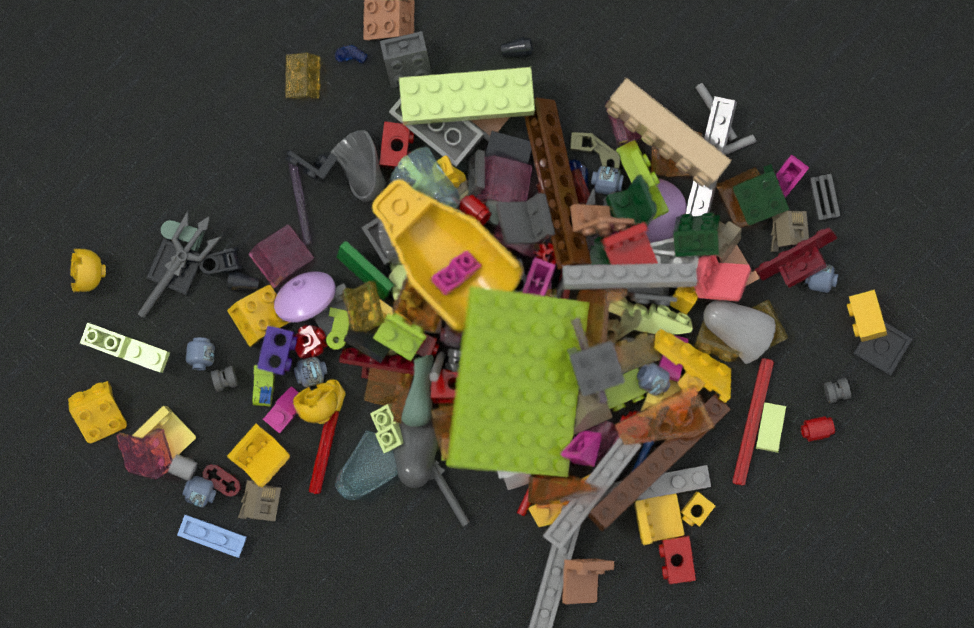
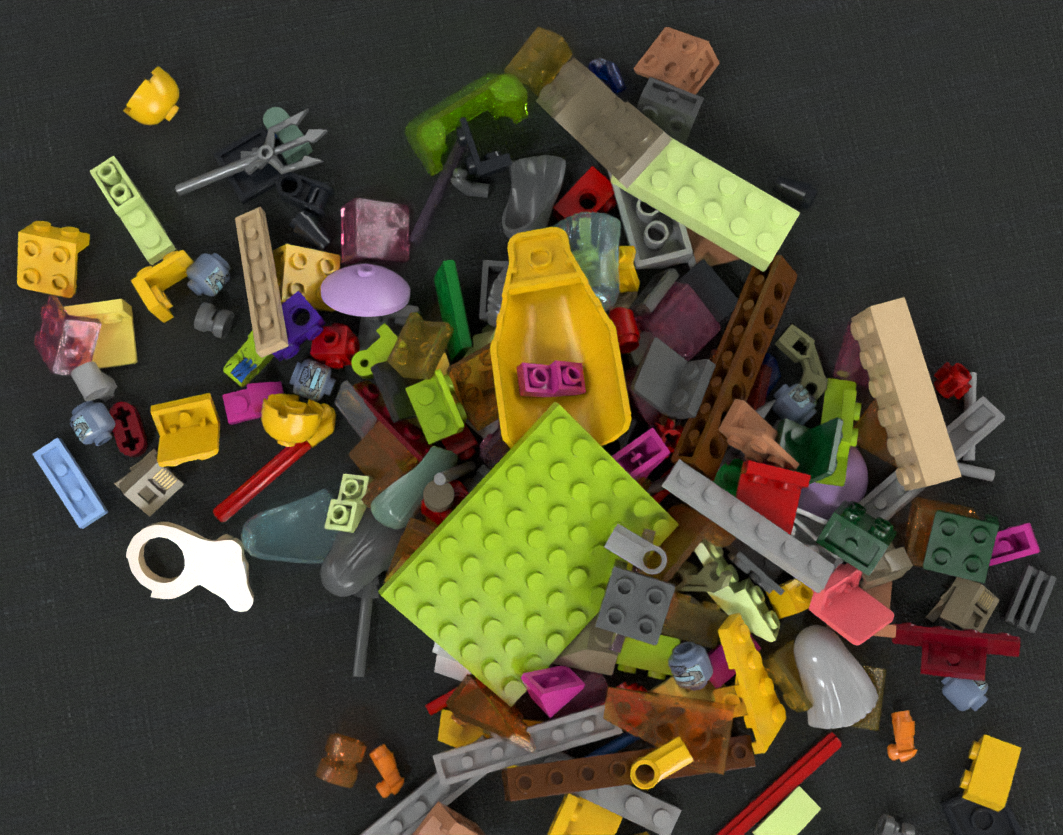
camera: 35 degrees right, 5 degrees down
none -> animal [126,522,254,612]
none -> yellow bracket [131,250,194,323]
none -> tan tile [235,207,289,358]
none -> clear orange wheel [316,733,368,788]
none -> clear piece [334,380,377,441]
none -> orange arm [369,744,405,798]
none -> clear neon green windscreen [405,73,527,177]
none -> dark tan tile [423,480,454,512]
none -> dark grey arm [450,168,490,198]
none -> dark tan bracket [536,58,672,188]
none -> light grey piece [604,524,667,575]
none -> yellow piece [630,736,694,789]
none -> orange arm [887,710,918,762]
none -> red gear [934,362,972,399]

